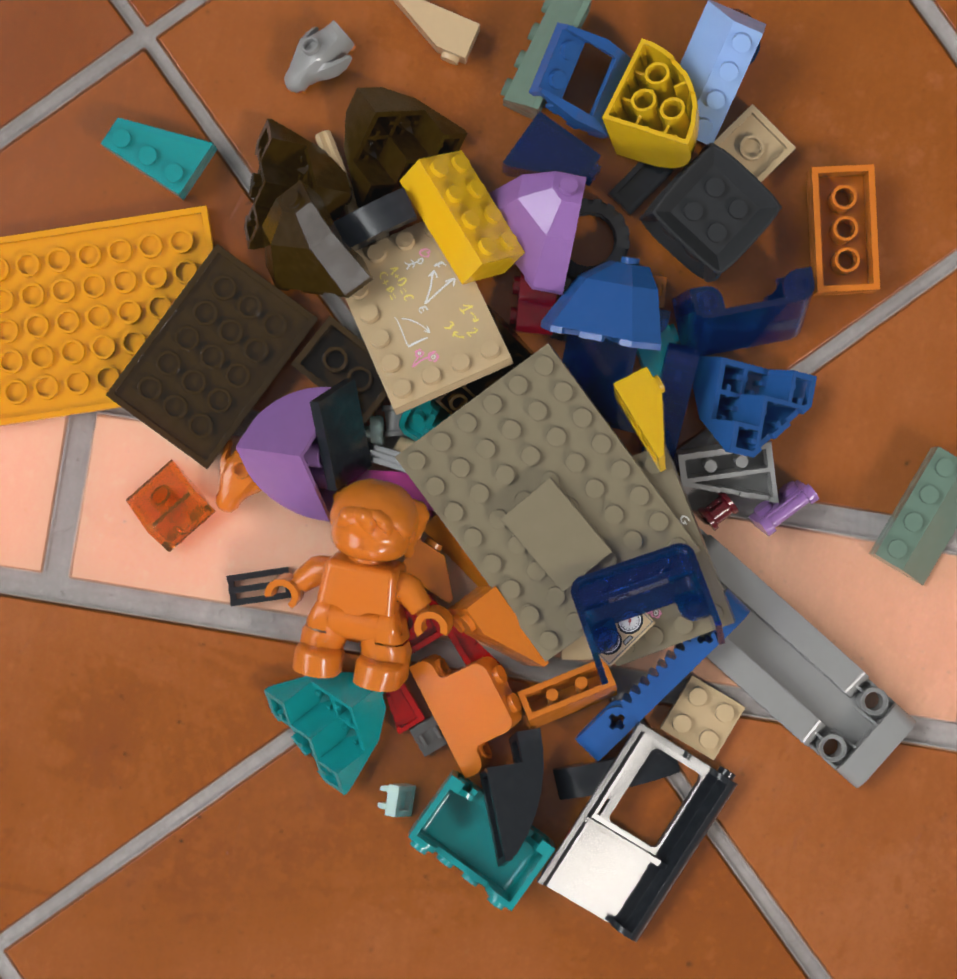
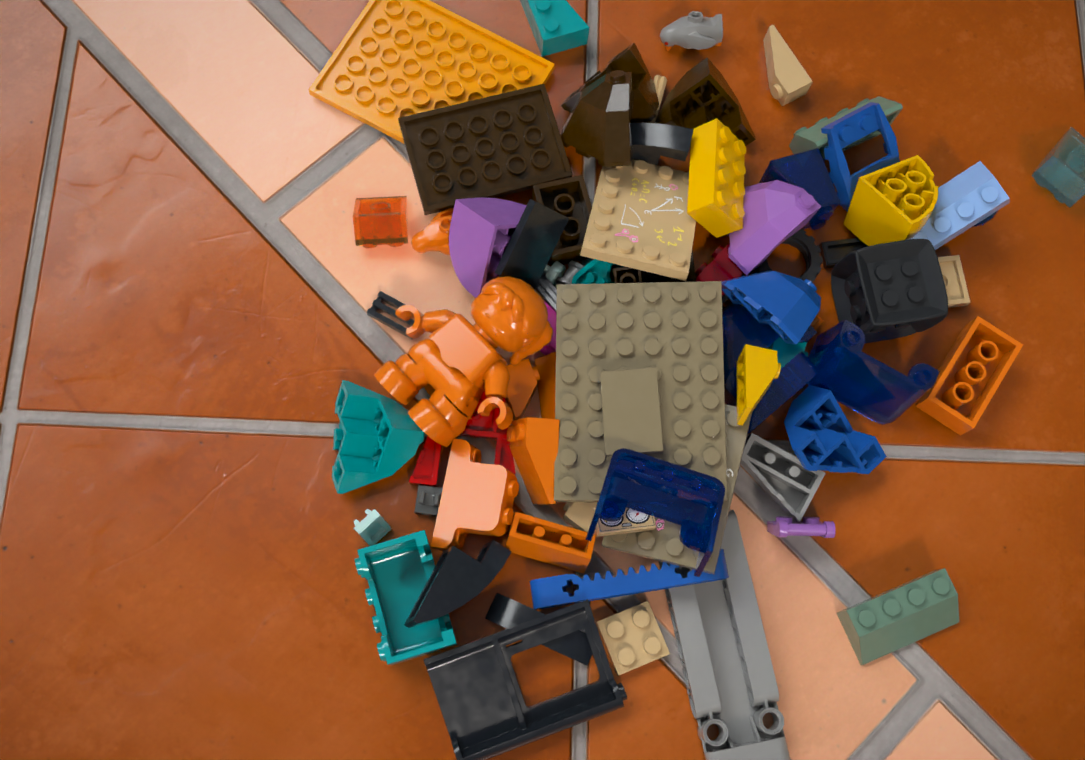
camera: 30 degrees right, 15 degrees down
dark red bush [697,492,739,531] -> none

